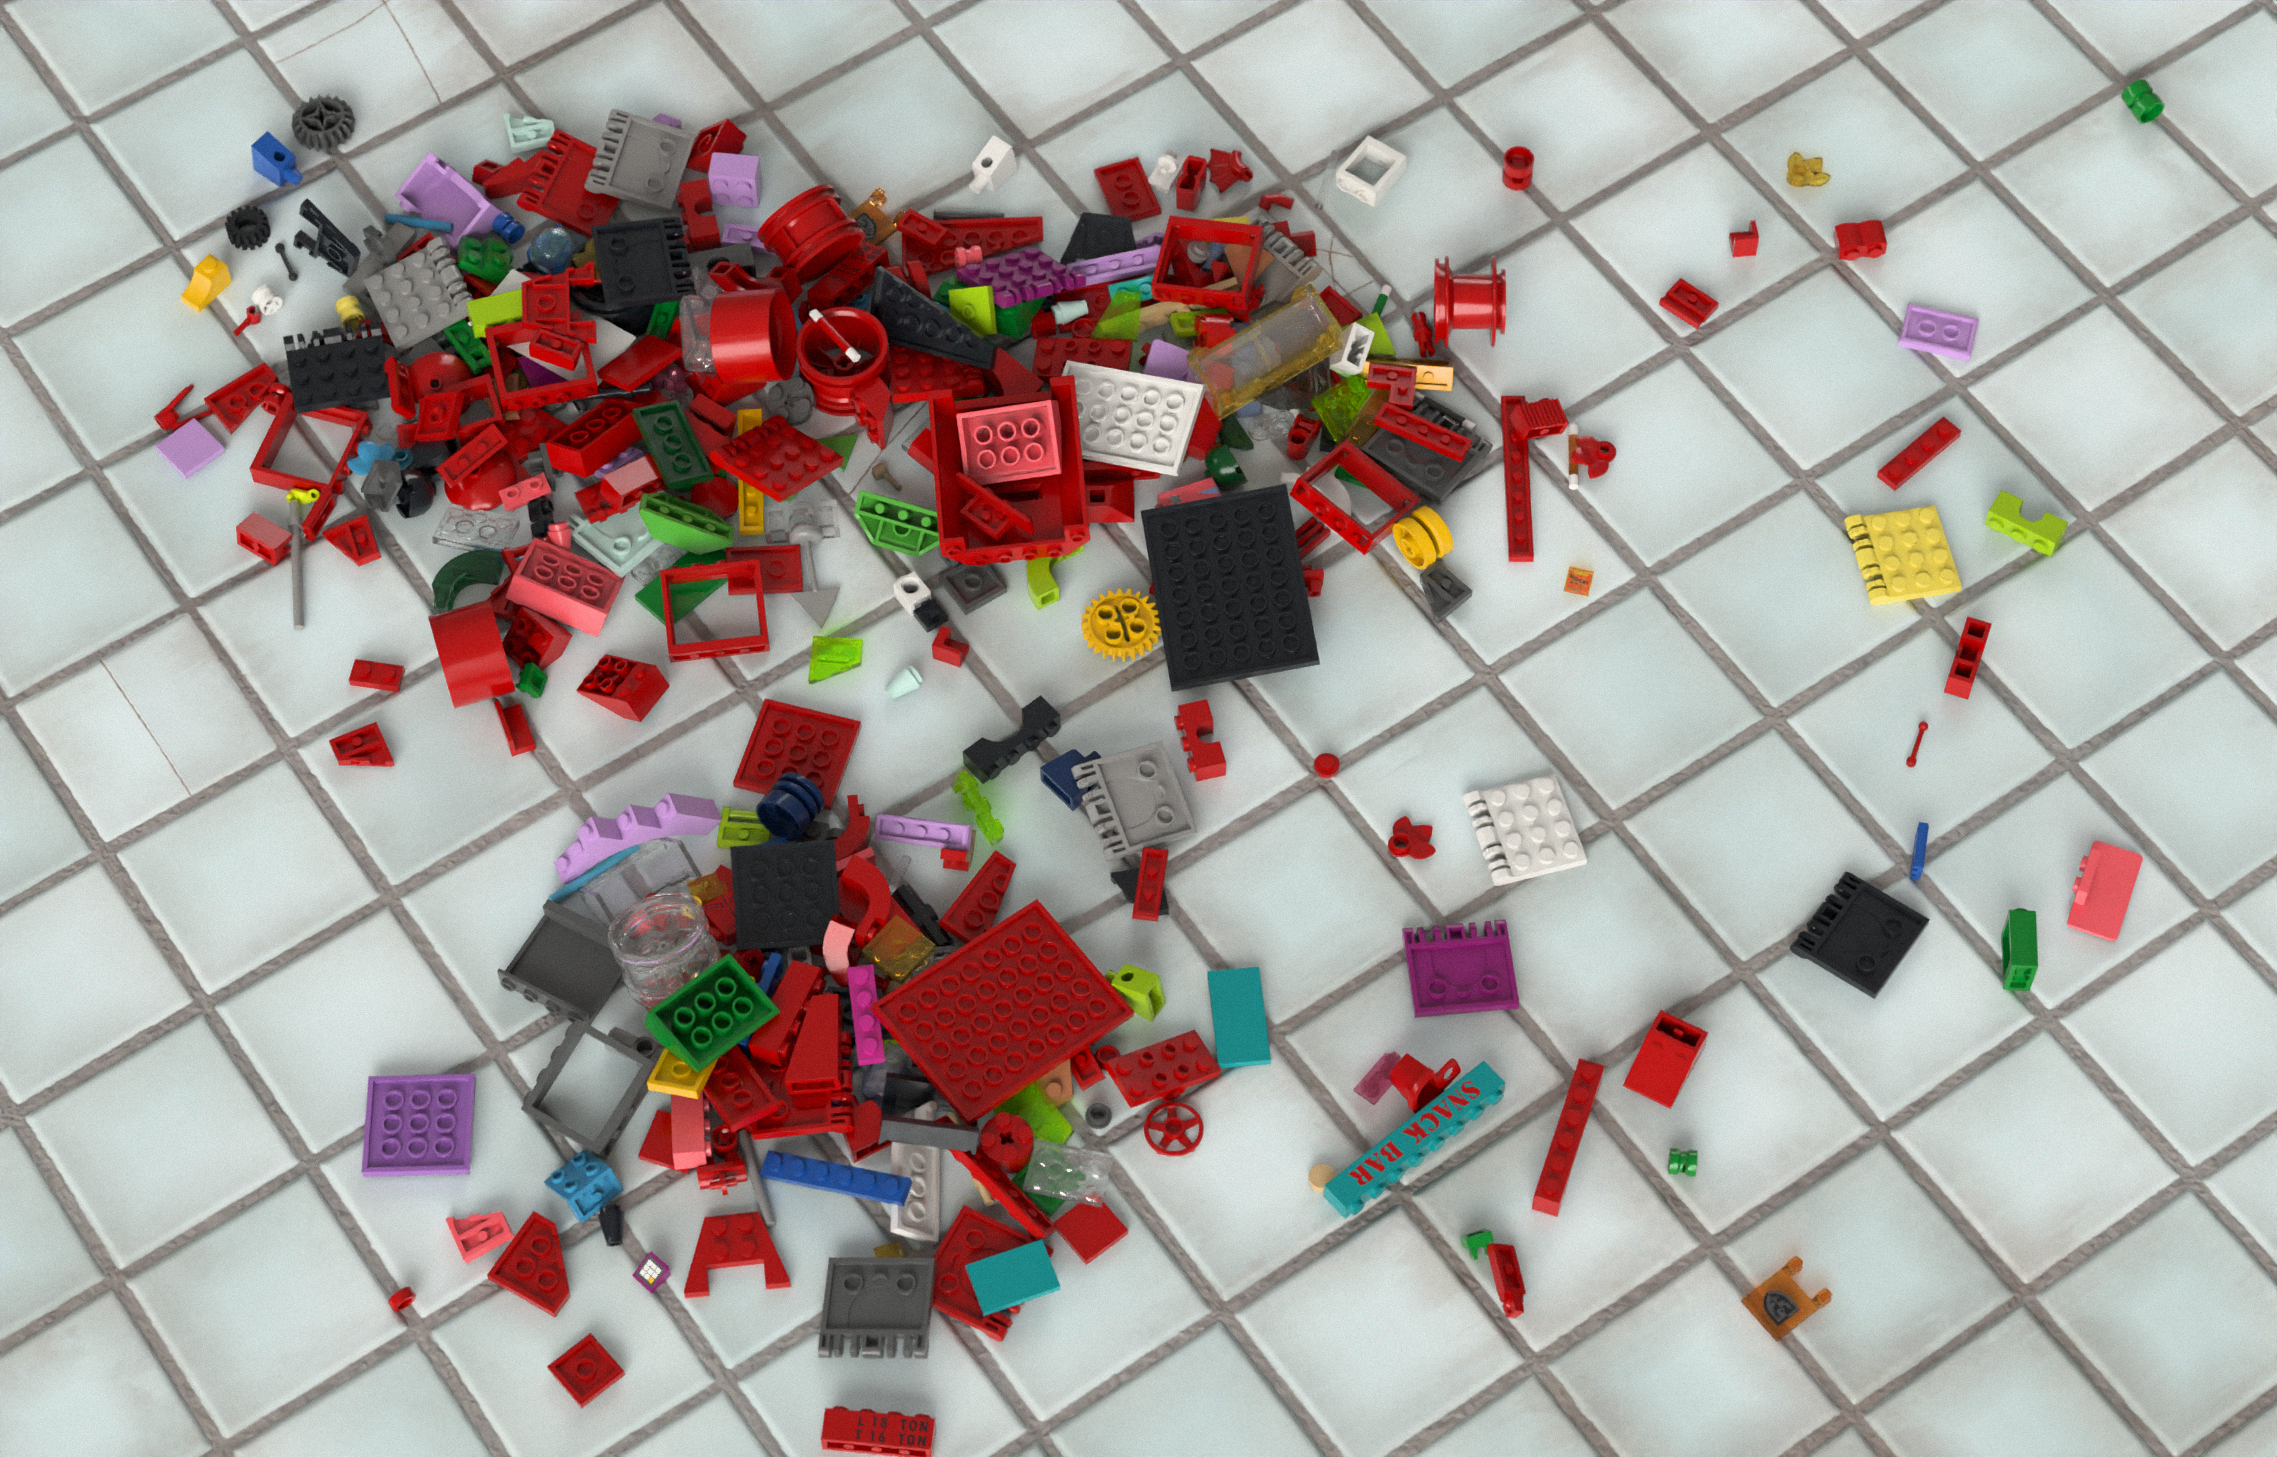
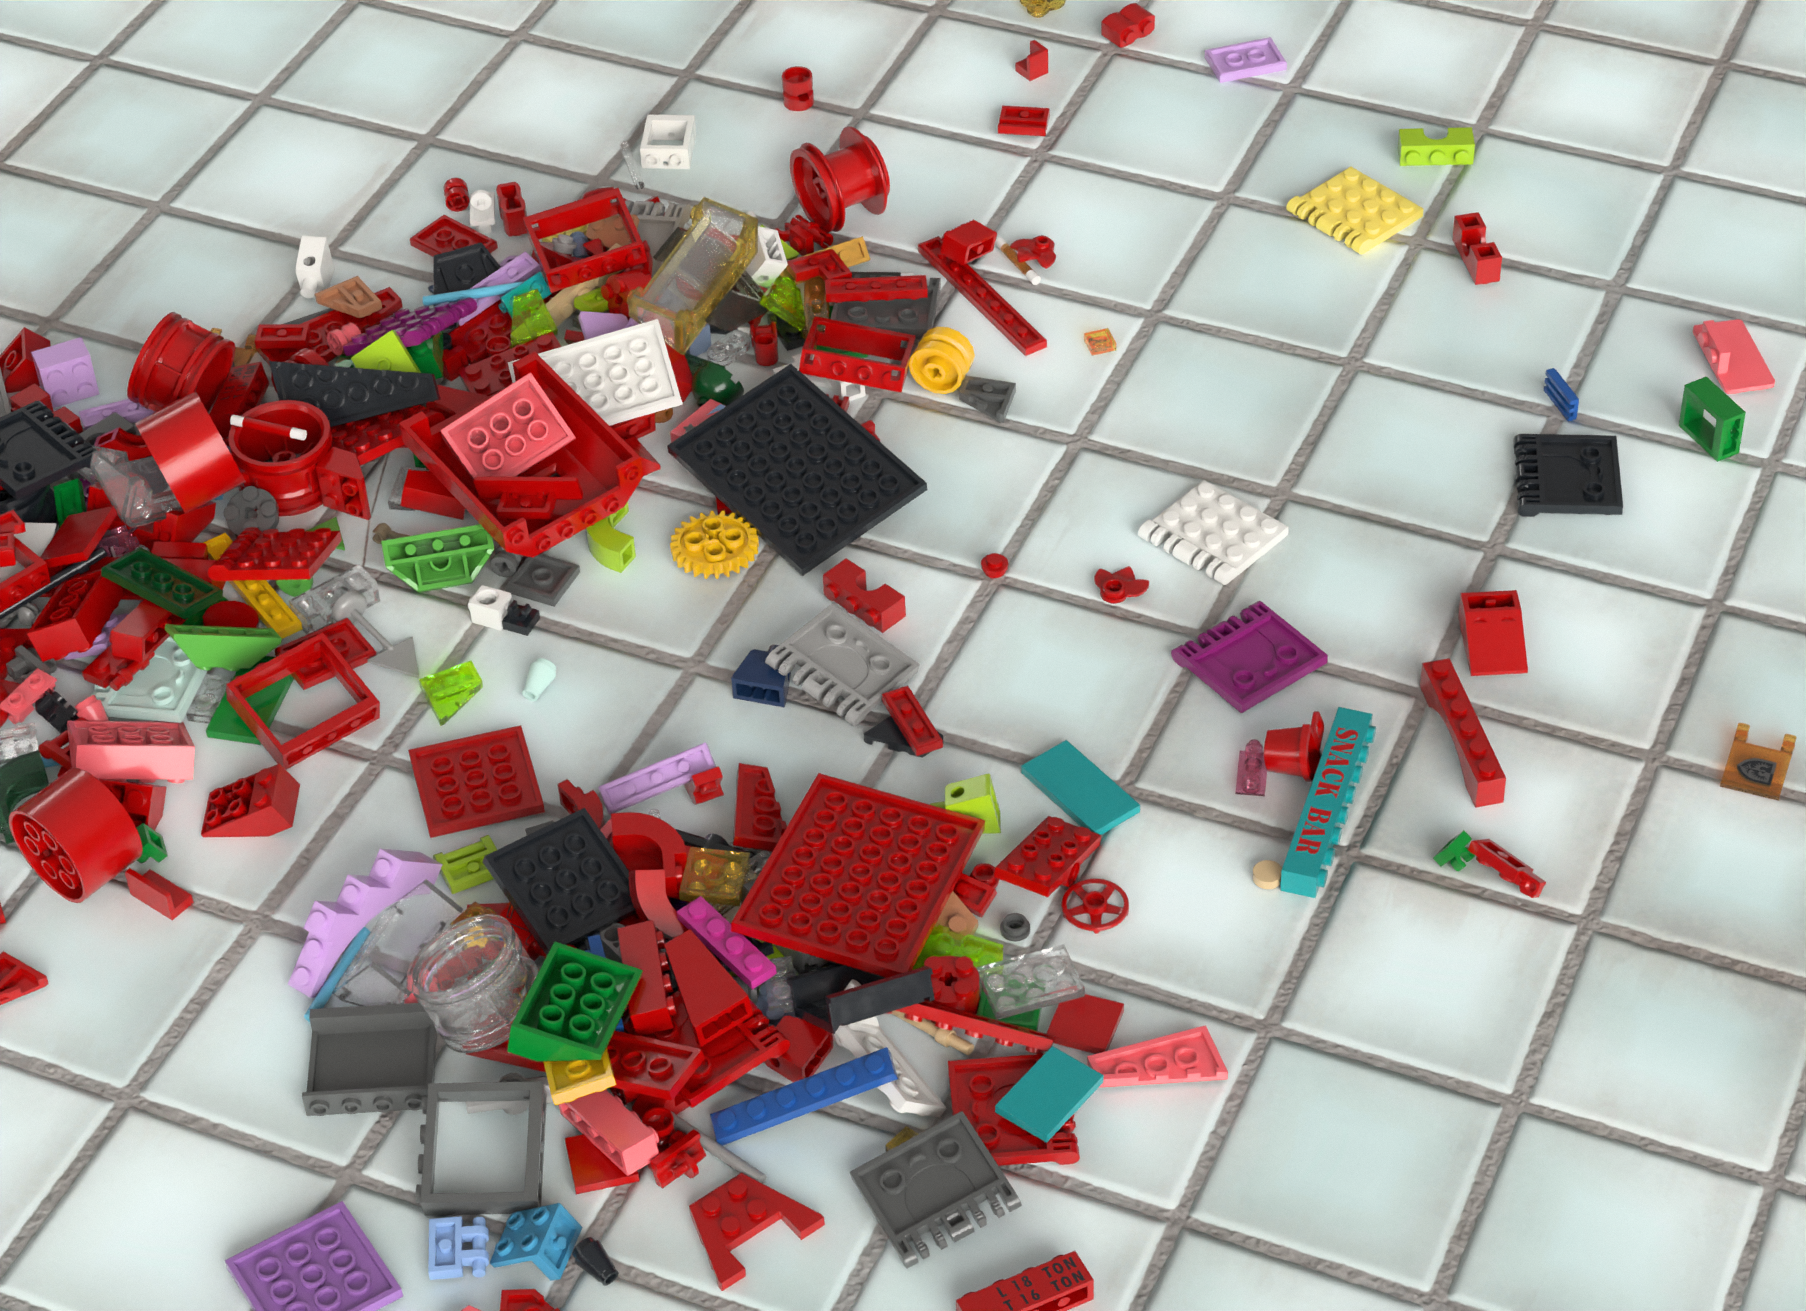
camera: 30 degrees left, 15 degrees down
slope [632,1252,671,1294] -> none
dark blue wheel [756,772,825,841] -> none
red panel [932,625,969,667] -> none
clear neon green wing [951,770,1004,846] -> none
black arch [963,695,1061,784] -> none
light aqua cone [1051,300,1088,325] -> none
red arm [1207,148,1253,193] -> none
green wheel [1668,1148,1698,1177] -> none
red plate [1877,416,1961,491] -> none
red hinge [1906,721,1928,768] -> none
none -> nougat wing [315,276,382,318]
none -> medium azure bar [423,281,523,306]
none -> light blue plate [428,1216,489,1280]
none -> red wheel [443,178,470,212]
none -> red plate [775,223,814,256]
none -> coral wing [1087,1025,1228,1087]

